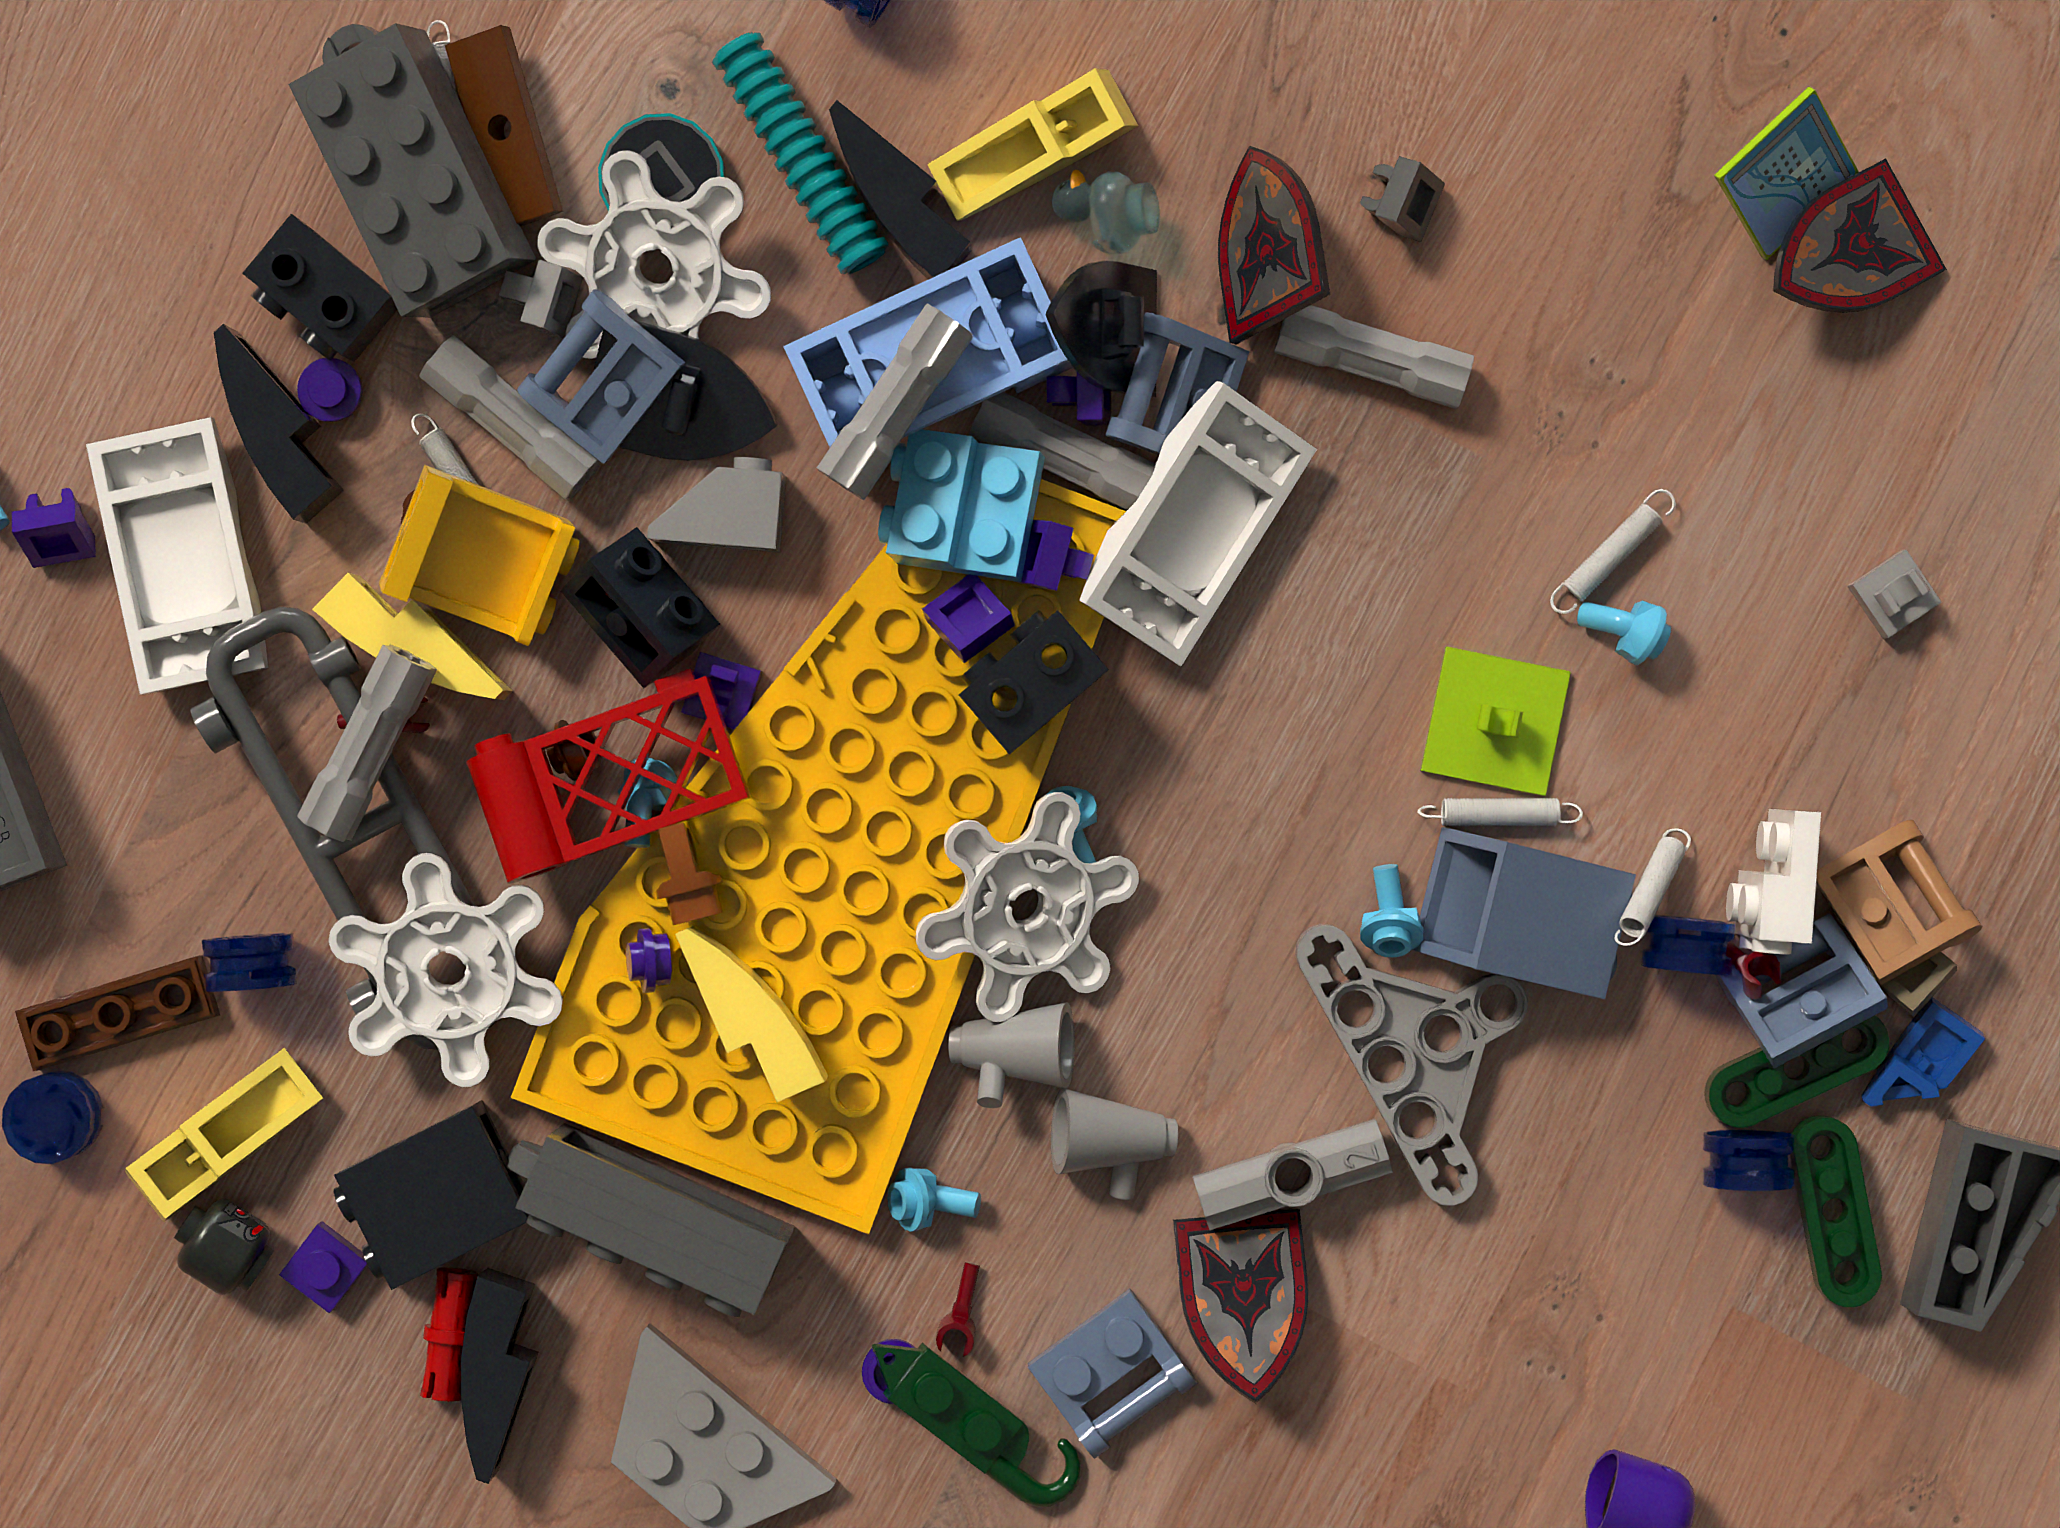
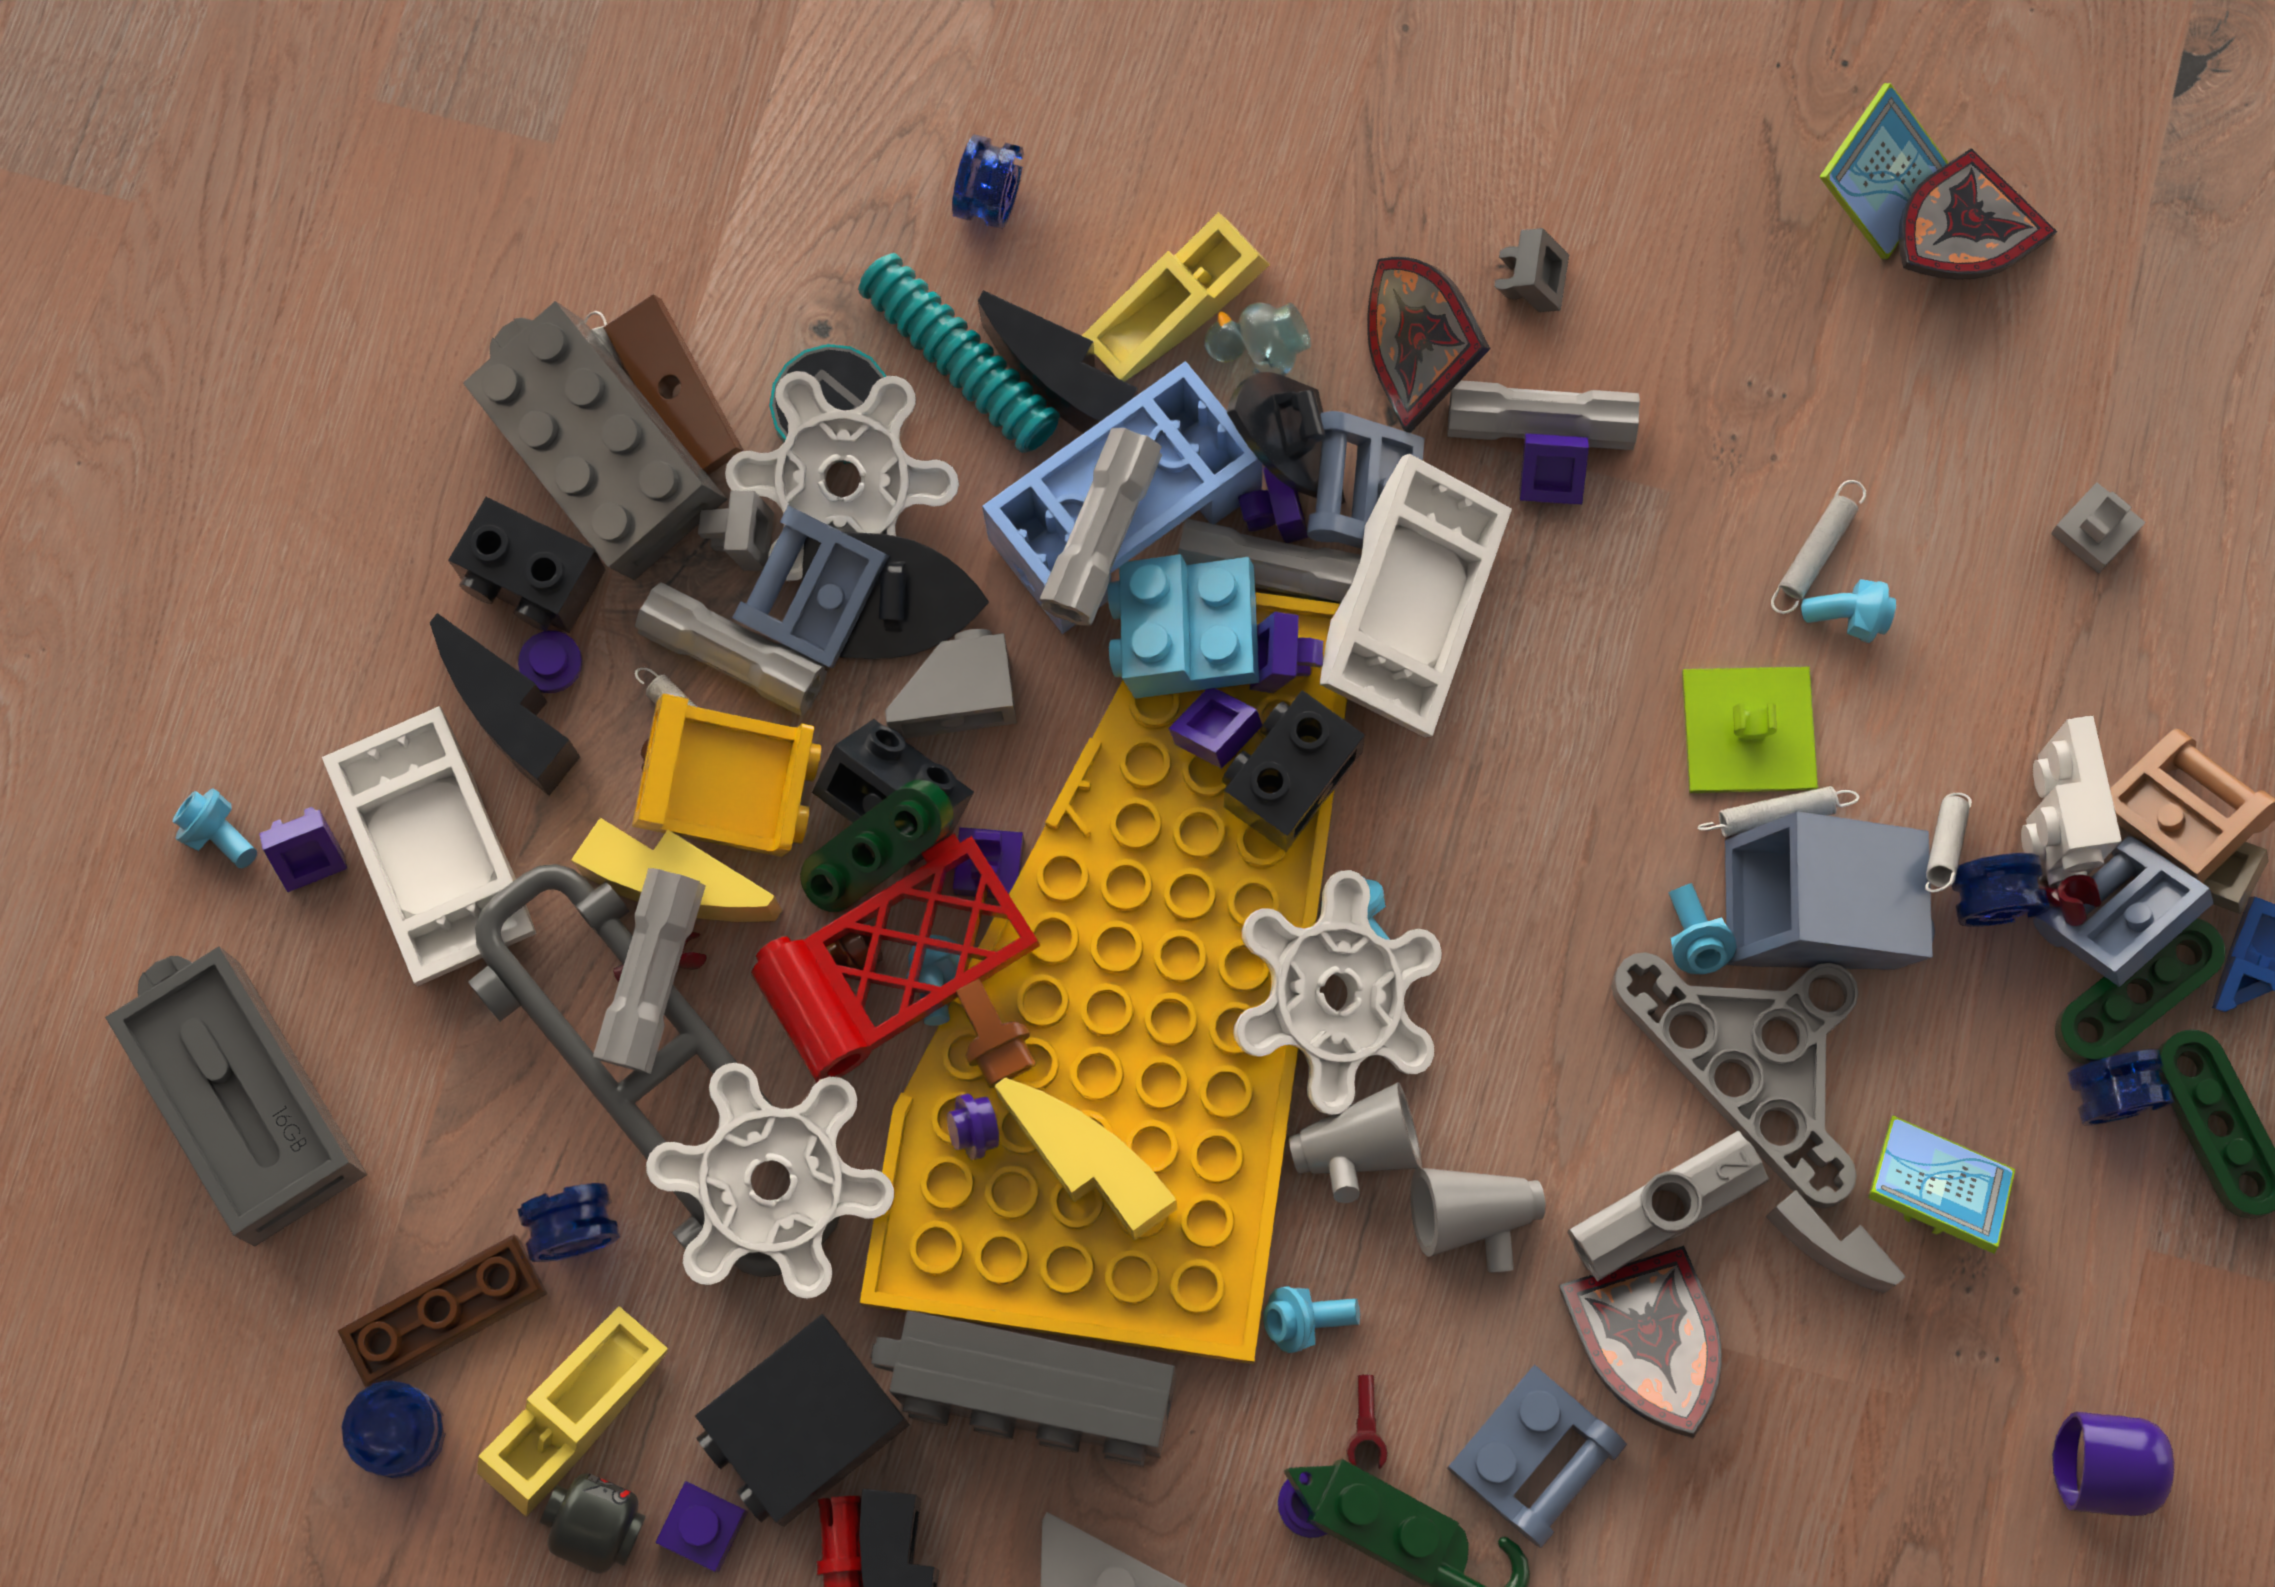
camera: 10 degrees left, 15 degrees down
none -> dark green plate [800,780,954,912]
none -> dark purple plate [1519,433,1589,505]
none -> light grey slope [1766,1190,1906,1294]
none -> piece [1868,1116,2015,1254]

